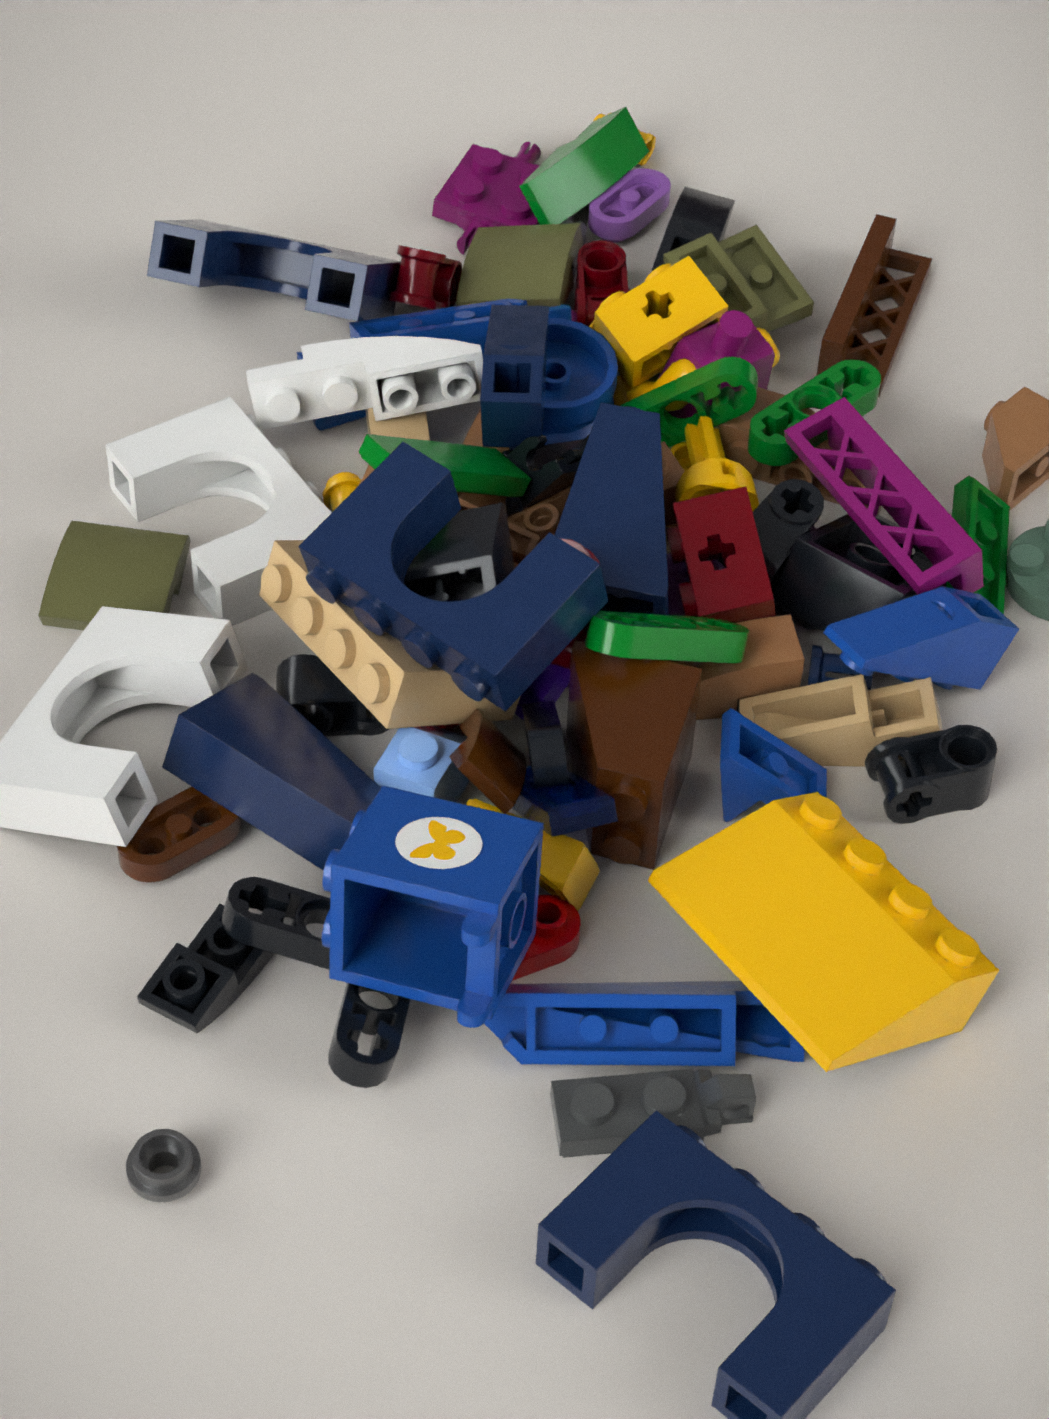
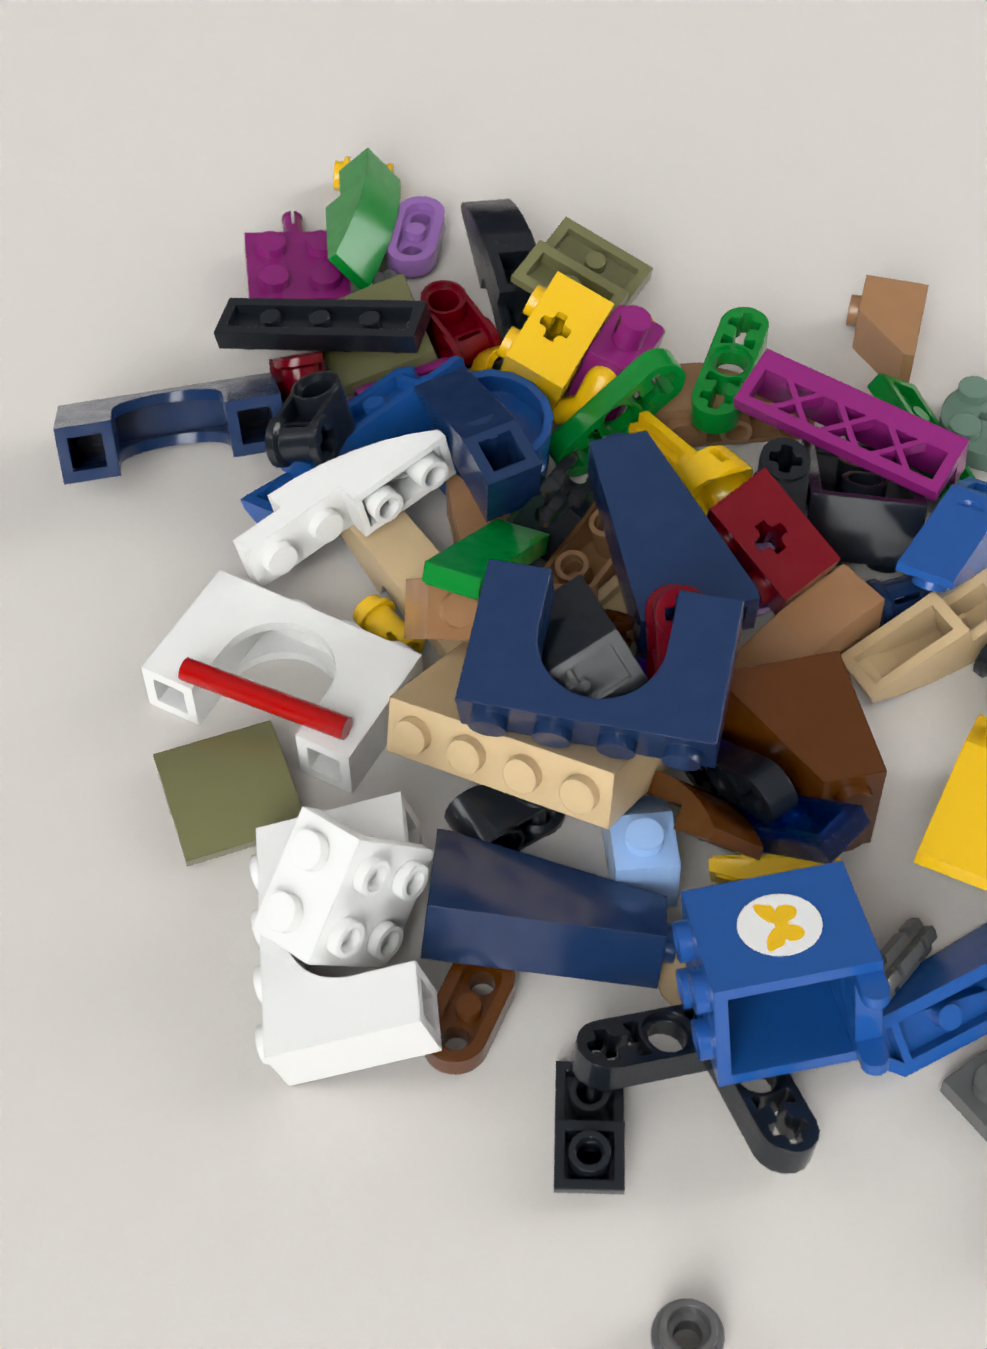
camera: 25 degrees left, 5 degrees up
green beam [585,611,749,663] -> none
blue slope [720,708,827,822] -> none
reddish brown fence [816,214,932,398] -> none
none -> red bar [178,657,353,740]
none -> black plate [213,298,431,353]
none -> white bracket [251,806,433,968]
none -> black piece [265,371,356,468]
none -> dark grey axle [880,918,937,1000]

